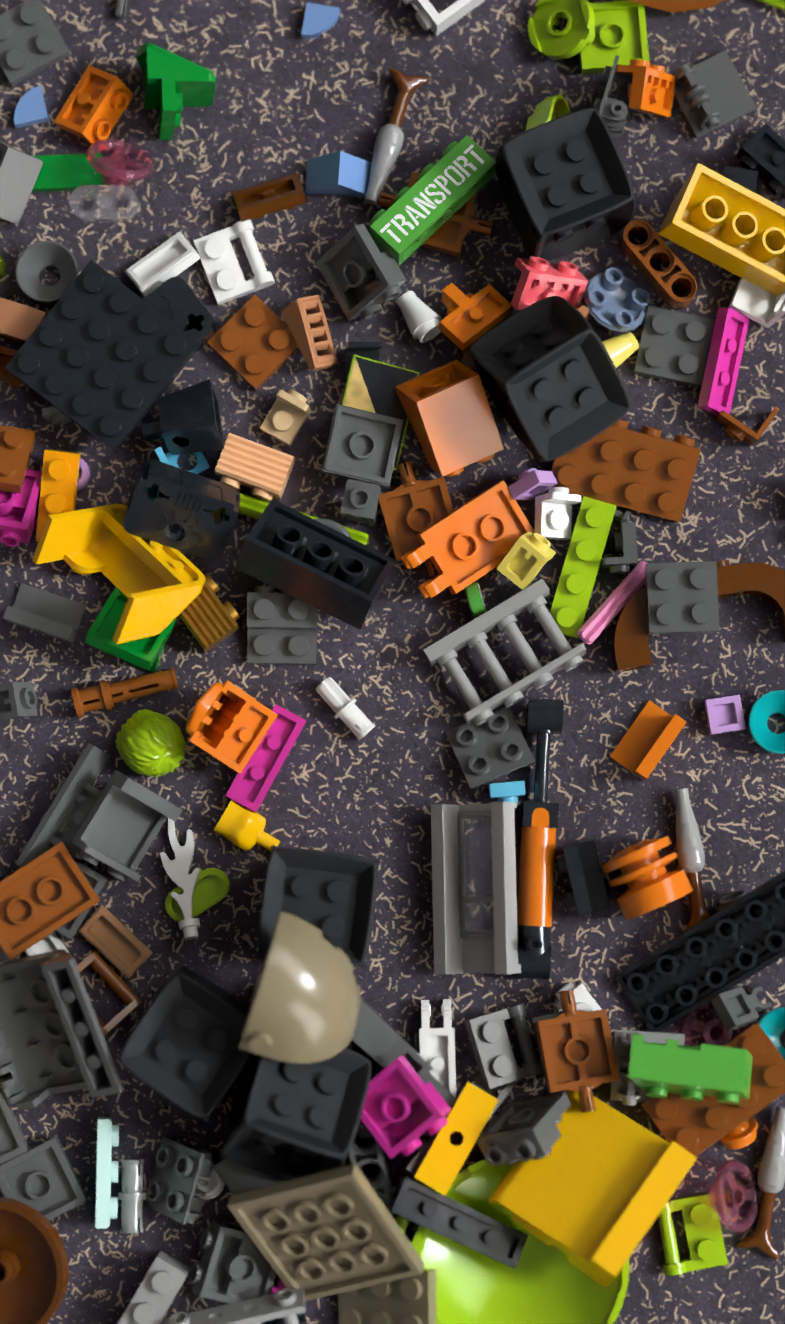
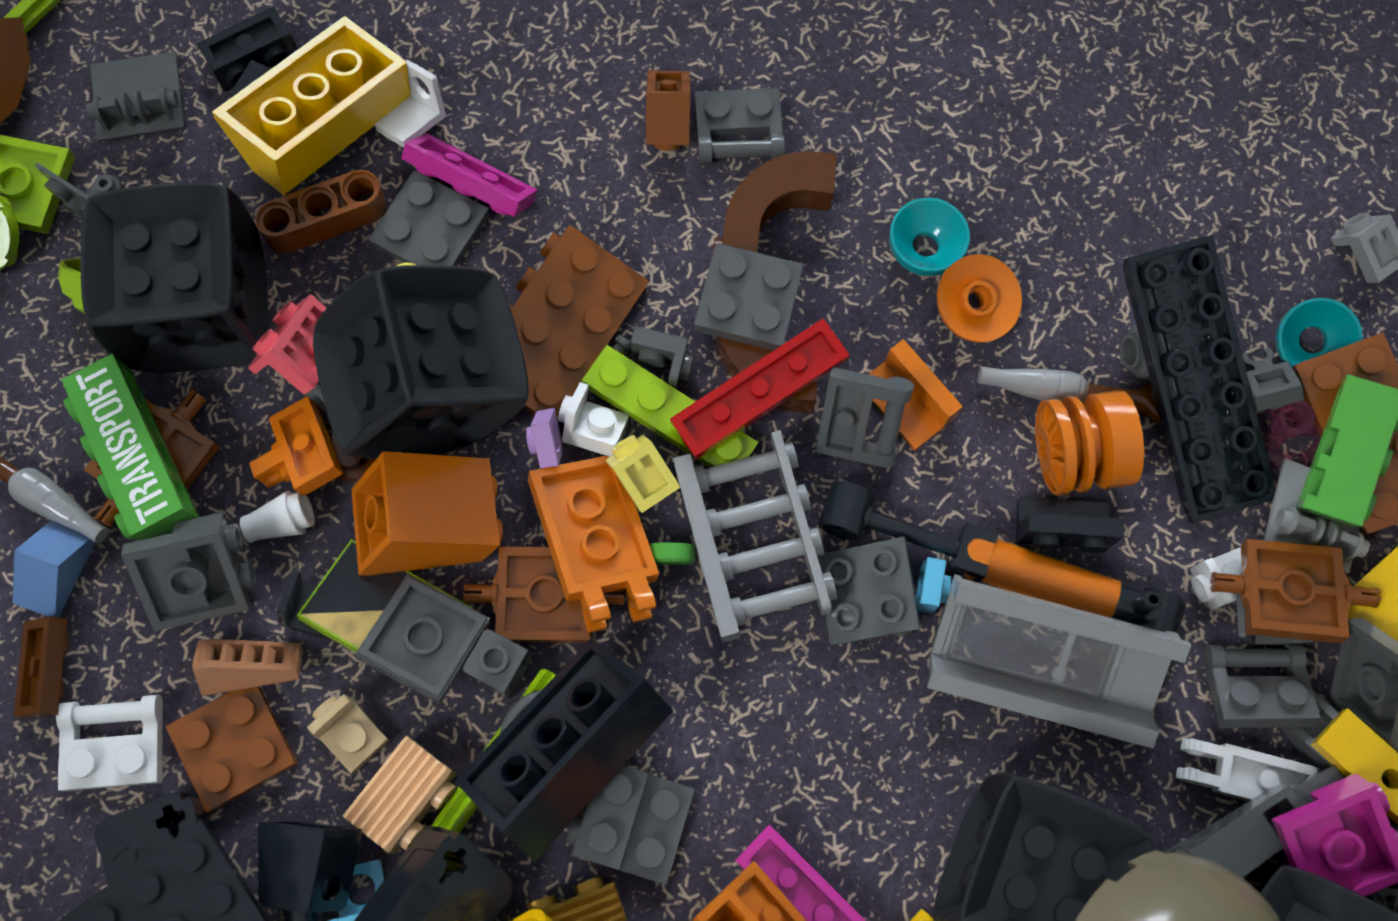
camera: 80 degrees left, 10 degrees down
white tile [125,231,201,297] -> none
white axle [316,677,375,740] -> none
bright pink axle [577,561,647,645] -> none
sand blue dish [584,267,650,332] -> none
orange bracket [616,59,677,118] -> none
lavender plate [704,695,746,735] -> none
dark orange bracket [716,406,780,446] -> none
none -> red plate [670,318,850,460]
none -> dark grey plate [815,367,914,468]
none -> orange dish [937,254,1022,343]

